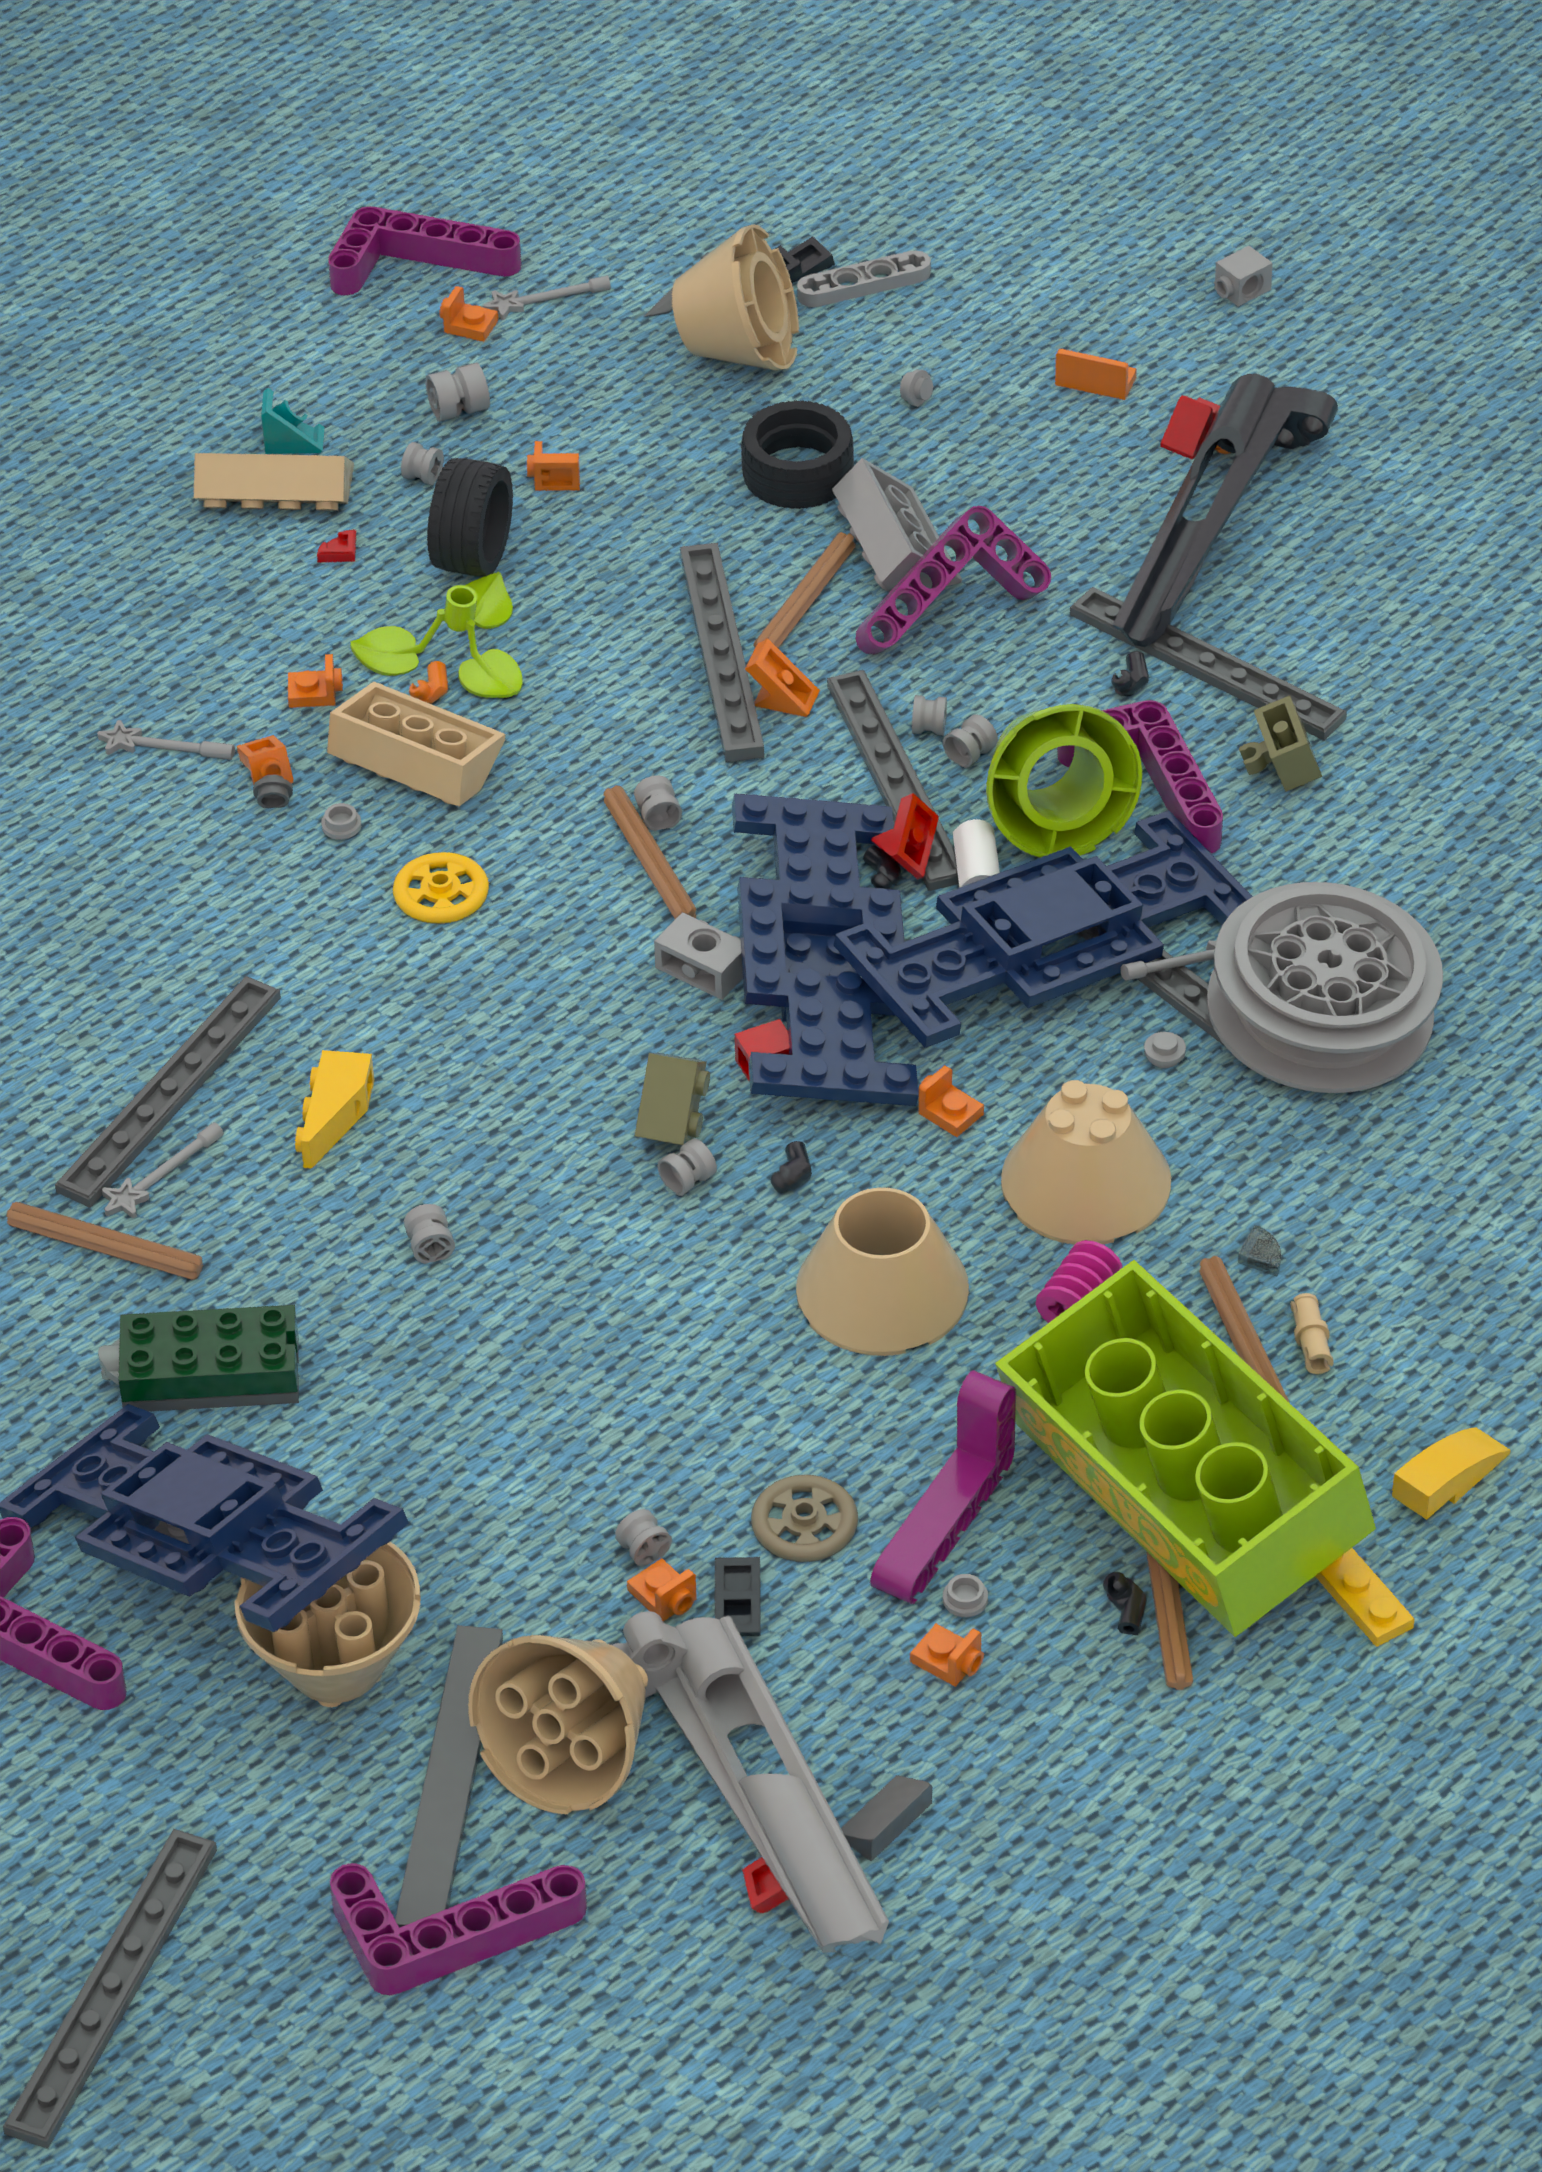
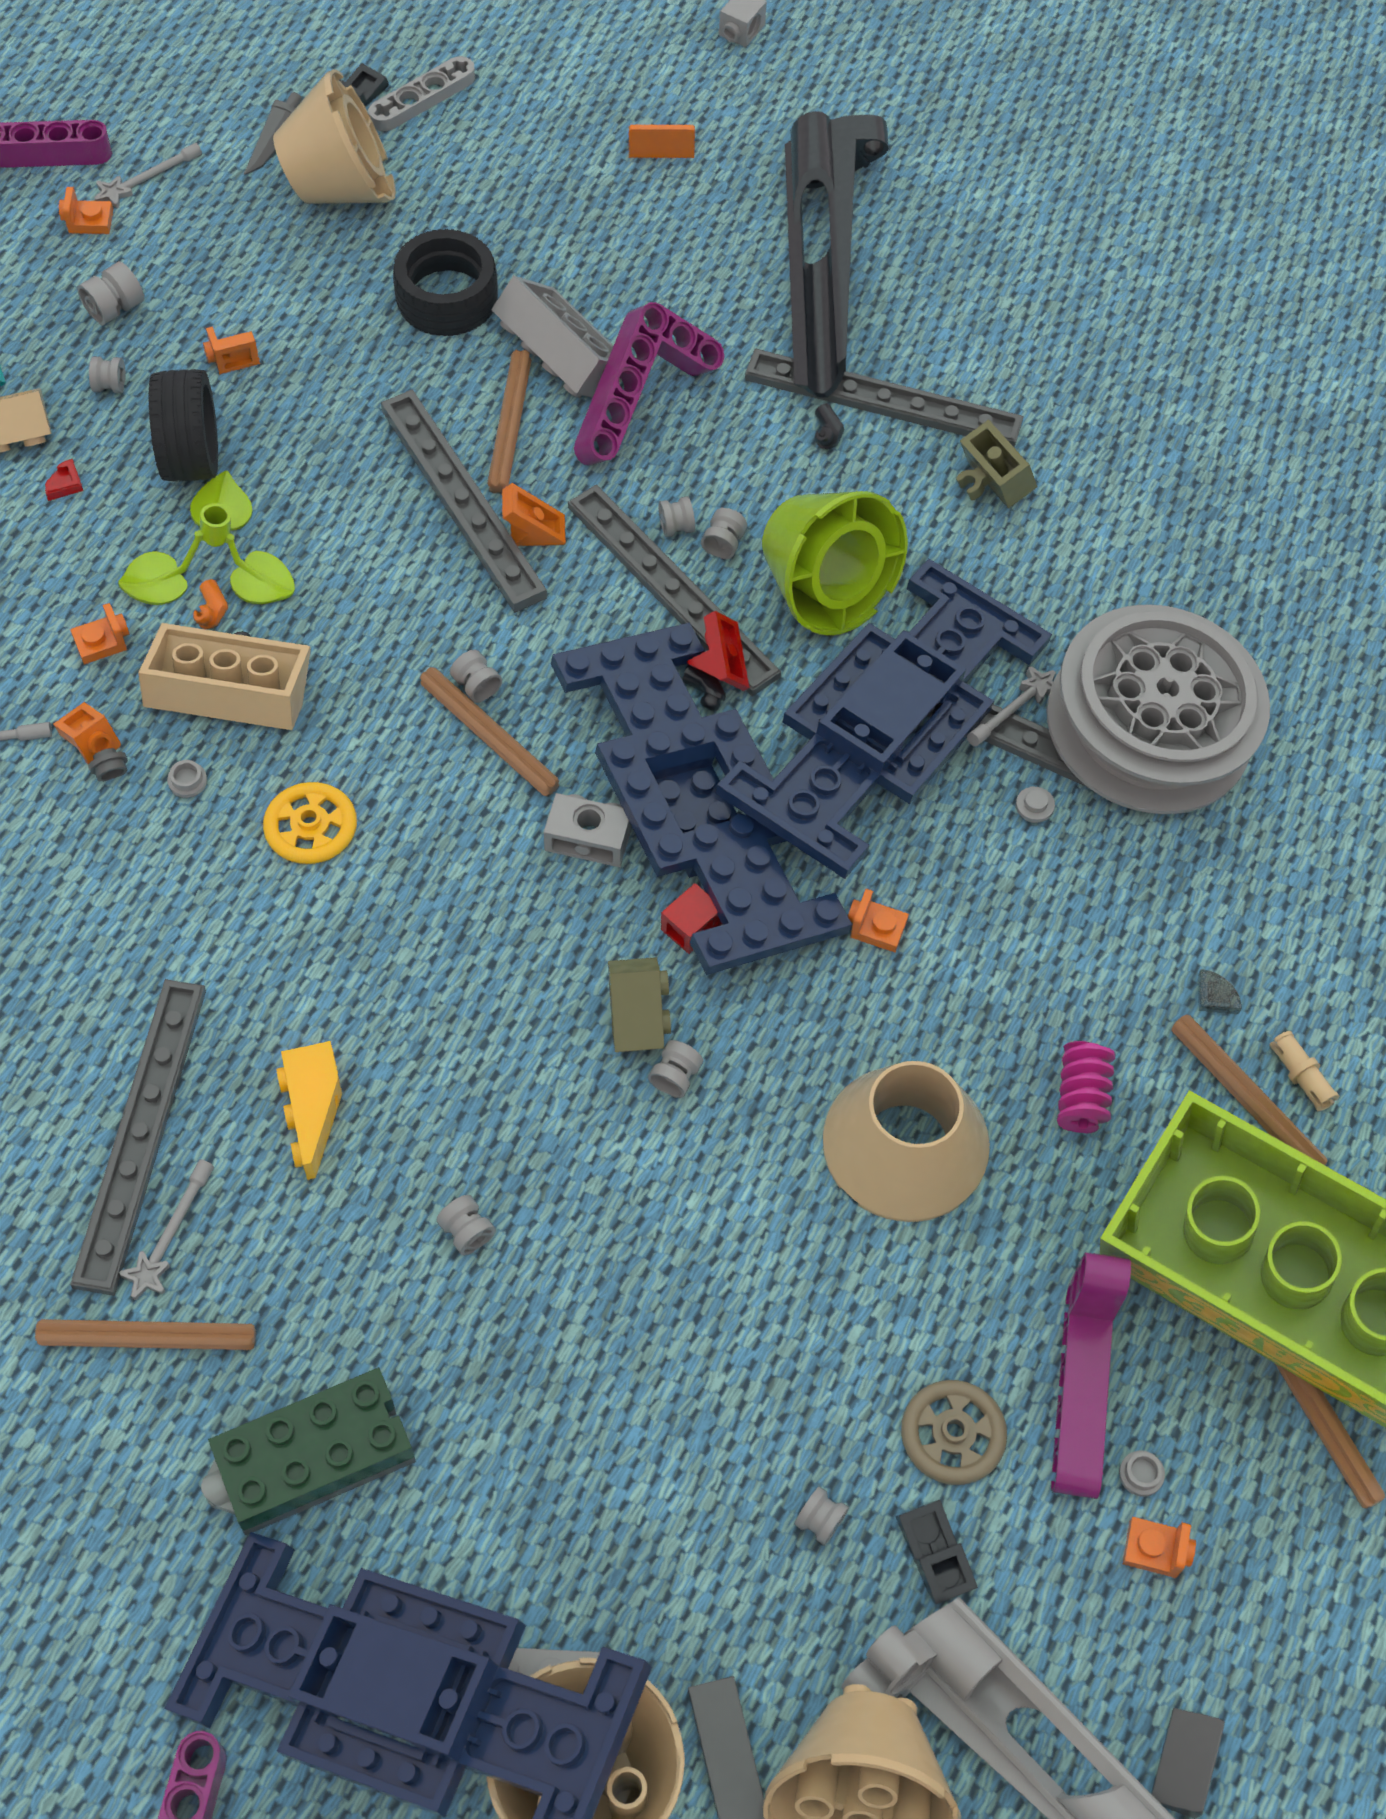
camera: 25 degrees left, 15 degrees up
orange bracket [627,1558,697,1622] -> none
black arm [770,1141,812,1193] -> none
light grey plate [900,369,933,407] -> none
white brick [953,819,1000,888] -> none
tan cone [1001,1080,1171,1245] -> none
magenta beam [1057,700,1223,853] -> none
black arm [1103,1572,1147,1636] -> none
red slope [1160,395,1220,459] -> none

